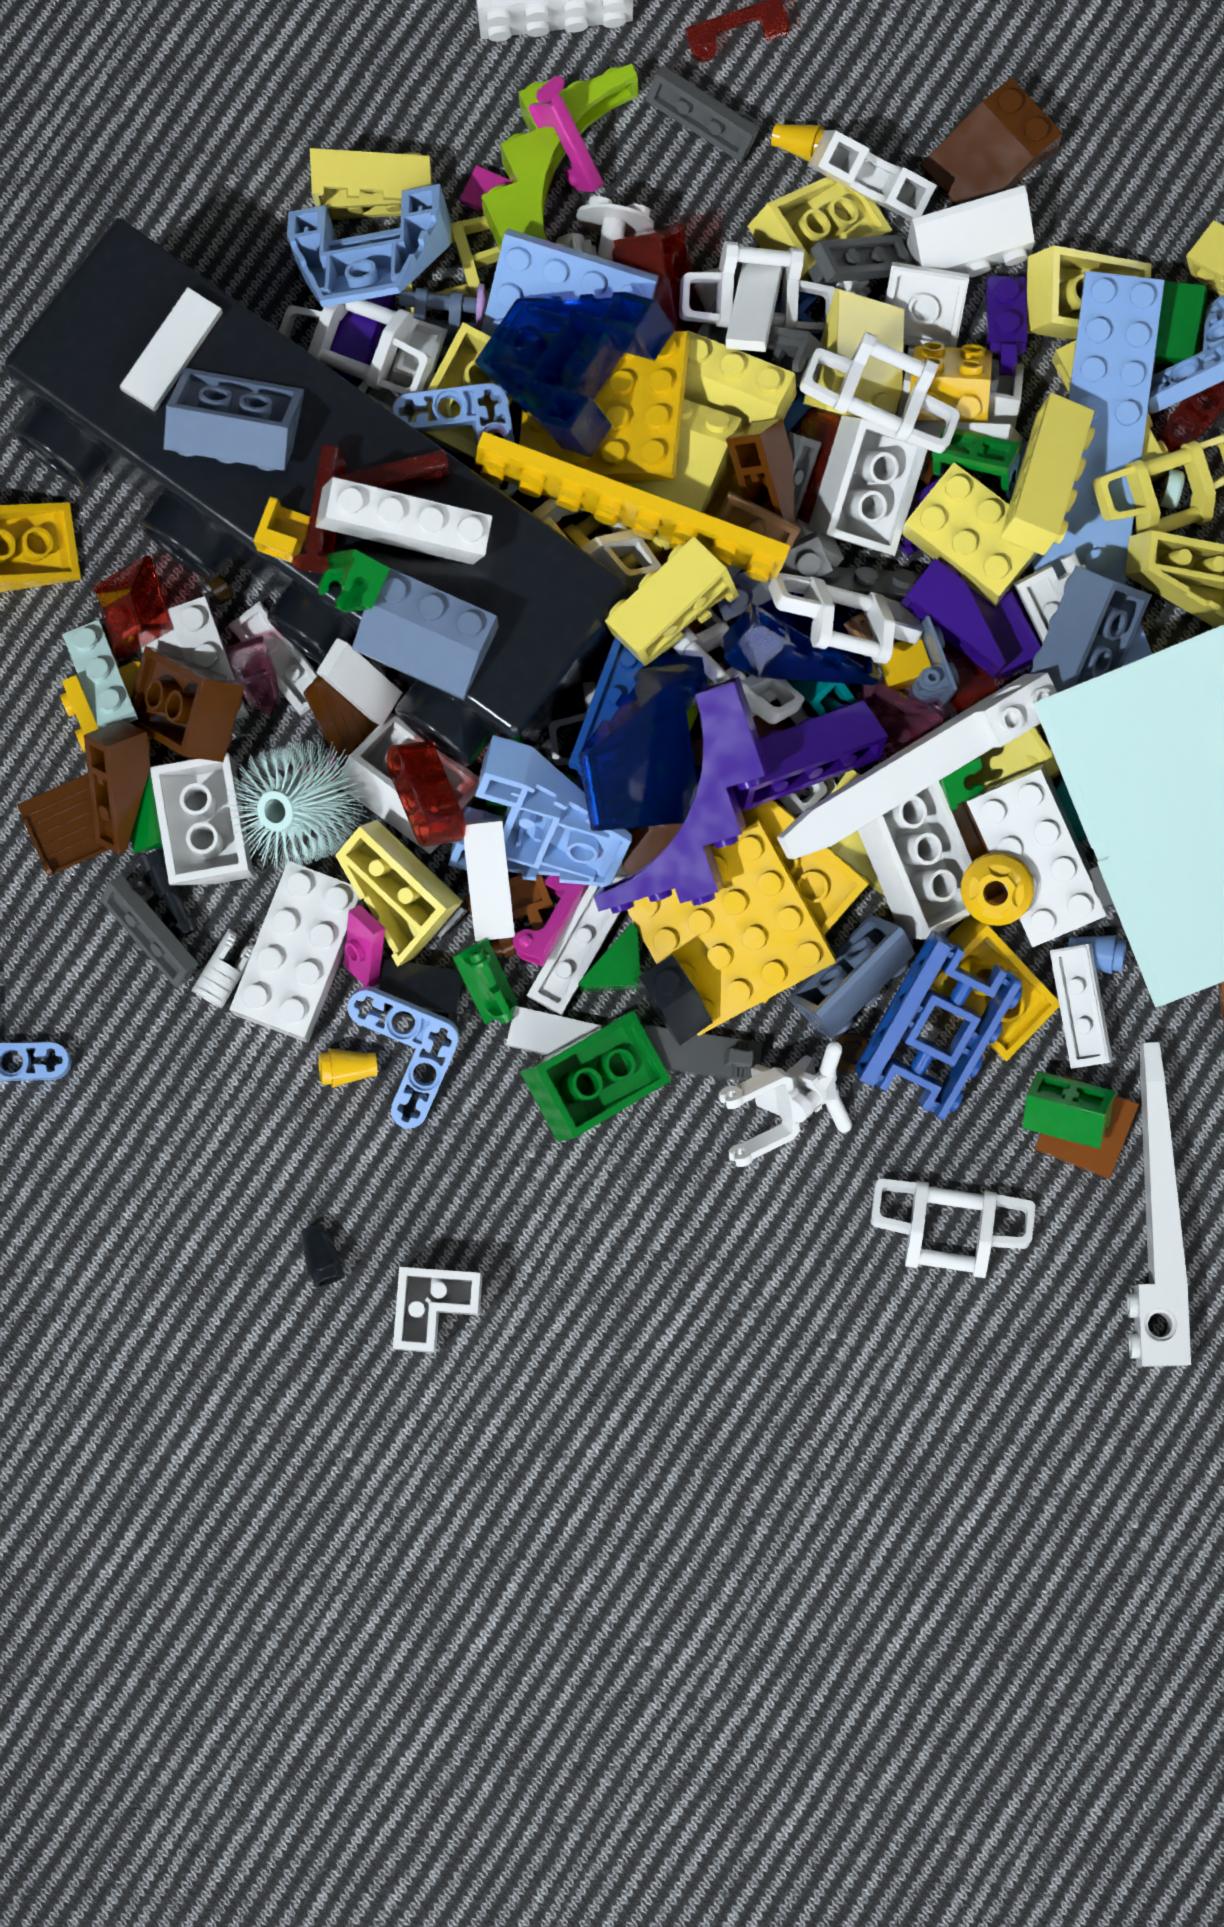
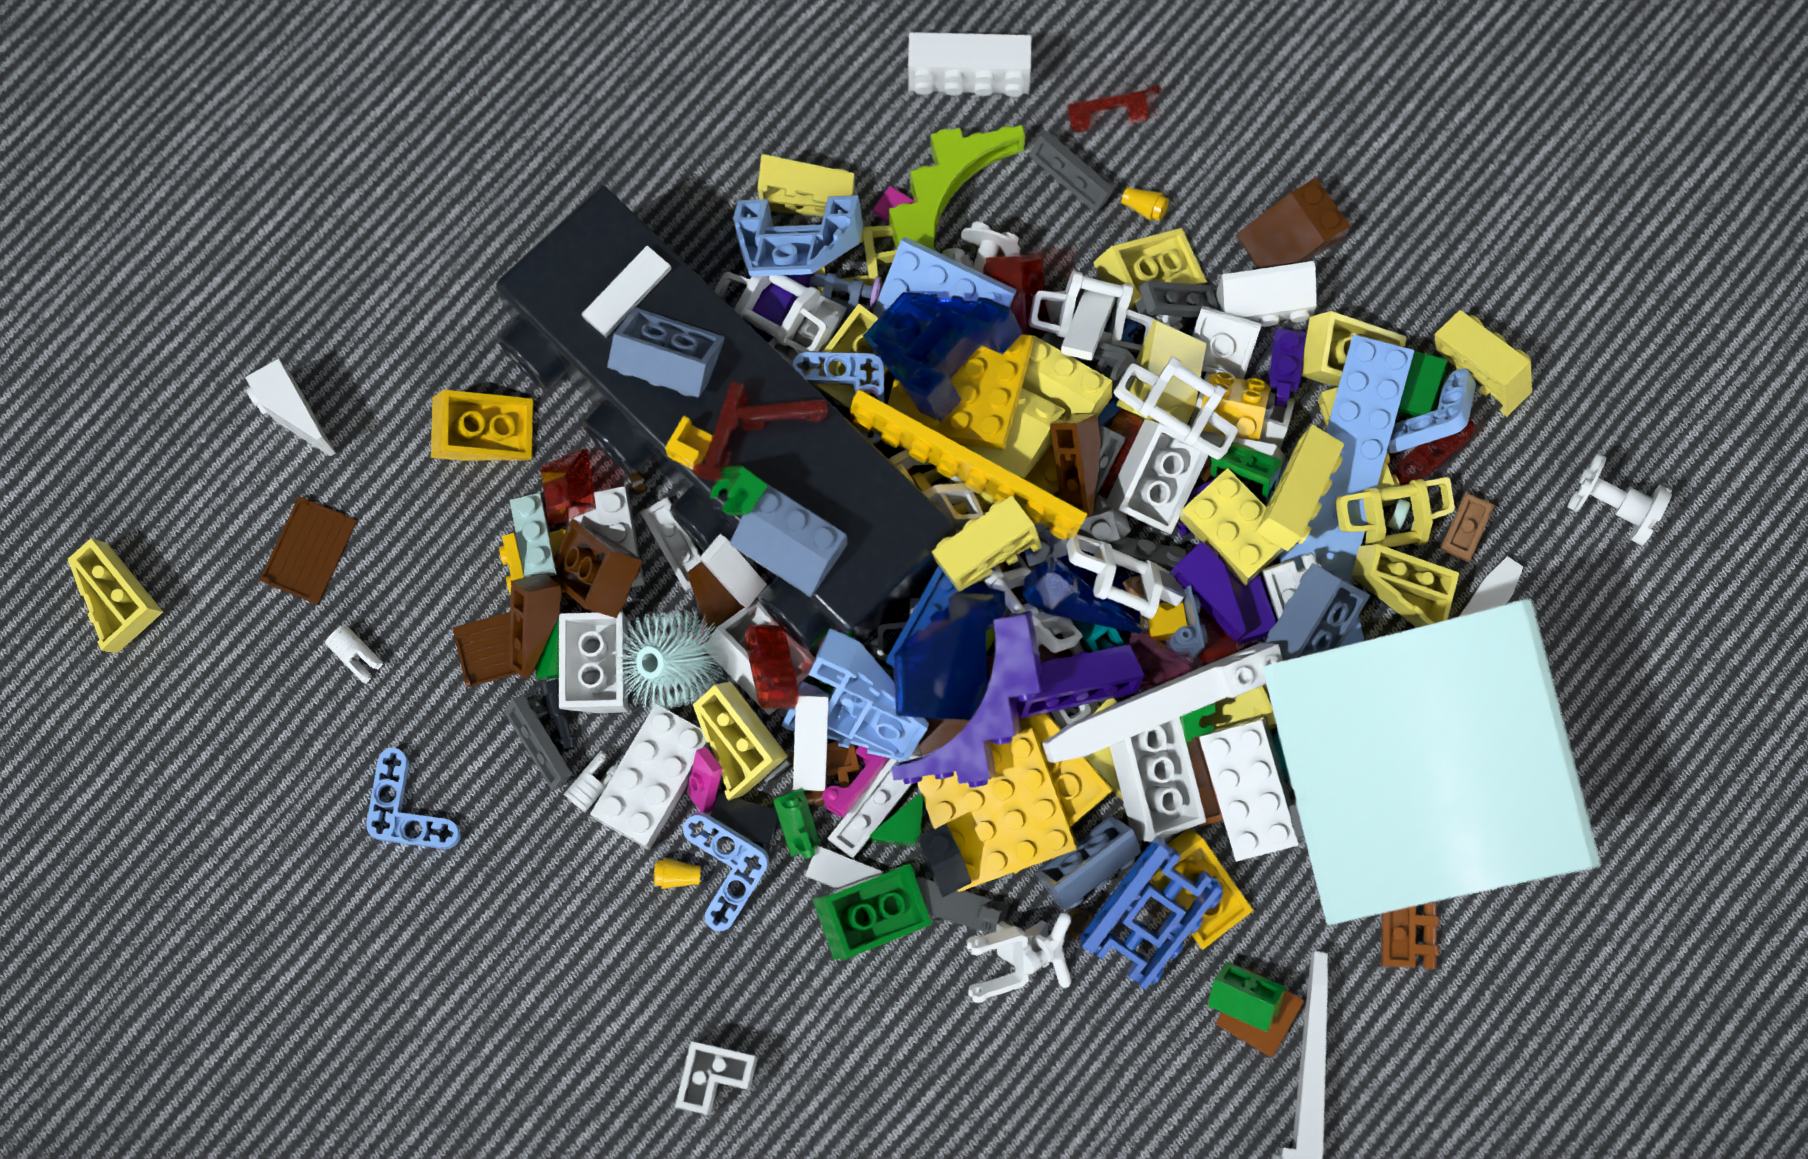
camera: 10 degrees right, 5 degrees down
clear pink plate [225,635,278,716] -> none
black cone [301,1224,346,1287] -> none
white brick [315,477,492,565] -> none
dark pink piece [528,76,604,192] -> none
medium nougat plate [716,491,801,556] -> none
white arch [807,130,937,220] -> none
white bar [870,1179,1035,1278] -> none
yellow piece [960,852,1034,926] -> none
white tile [1050,943,1113,1069] -> none
medium blue cone [1068,935,1127,974] -> none

